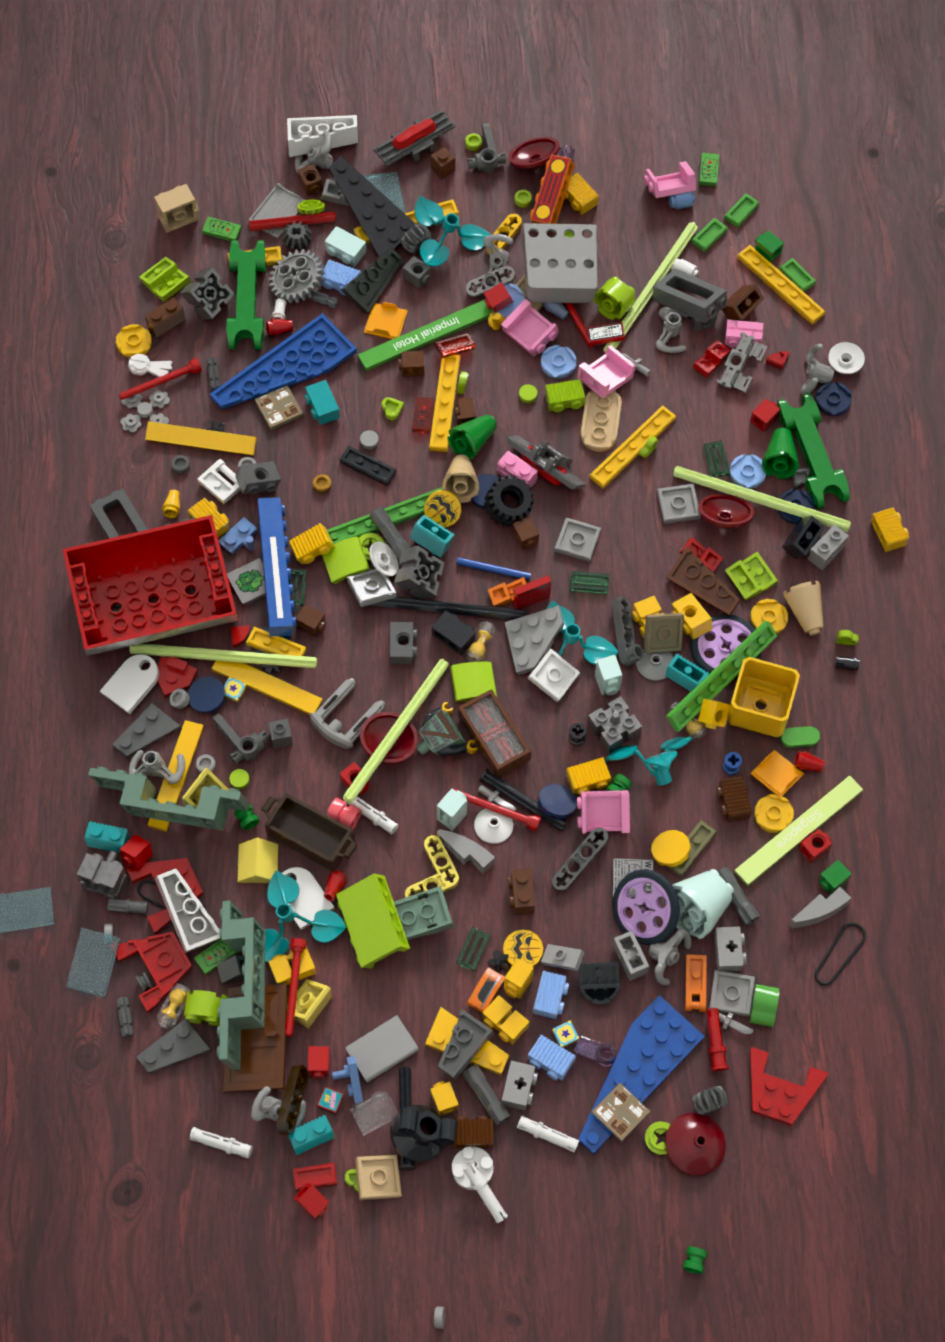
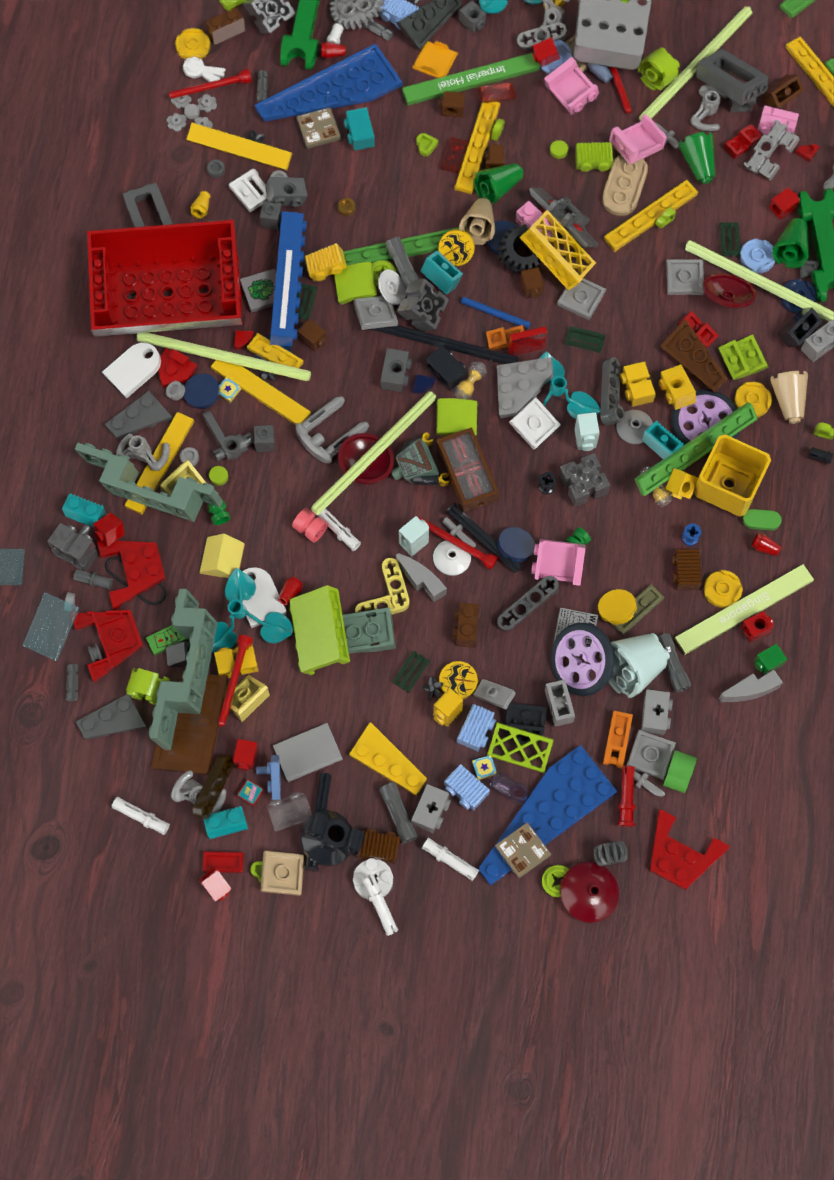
camera: 10 degrees right, 5 degrees up
white wedge [155,869,221,953] -> none
clear piece [155,983,191,1030] -> none
yellow brick [187,498,229,538] -> none
medium blue plate [218,517,258,556] -> none
dark brown container [261,793,357,872] -> none
black tile [339,446,396,486] -> none
red brick [339,762,370,795] -> none
light grey tile [360,430,379,450] -> none
yellow brick [430,1081,459,1116] -> none
light grey tile [434,1306,445,1329] -> none
dark grey wing [438,1009,494,1080] -> none
orange slope [467,968,505,1013] -> none
yellow piece [482,995,529,1045] -> none
yellow plate [488,312,506,330] -> none
light blue tile [541,345,576,379] -> none
yellow brick [566,757,611,796] -> none
tile [587,322,625,346] -> none
teal plant [605,737,693,786] -> none
dark tan tile [644,613,684,653] -> none
light grey piece [649,928,692,986] -> none
white brick [671,258,699,278] -> none
green wheel [682,1246,708,1274] -> none
bright green tile [691,218,728,253] -> none
light orange piece [750,750,804,798] -> none
green brick [755,230,784,263] -> none
black piece [815,922,866,985] -> none
none -> dark grey brick [260,202,282,231]
none -> clear blue tile [413,374,435,394]
none -> lime window [487,722,554,773]
none -> yellow fence [520,210,596,291]
none -> green cone [678,132,715,184]

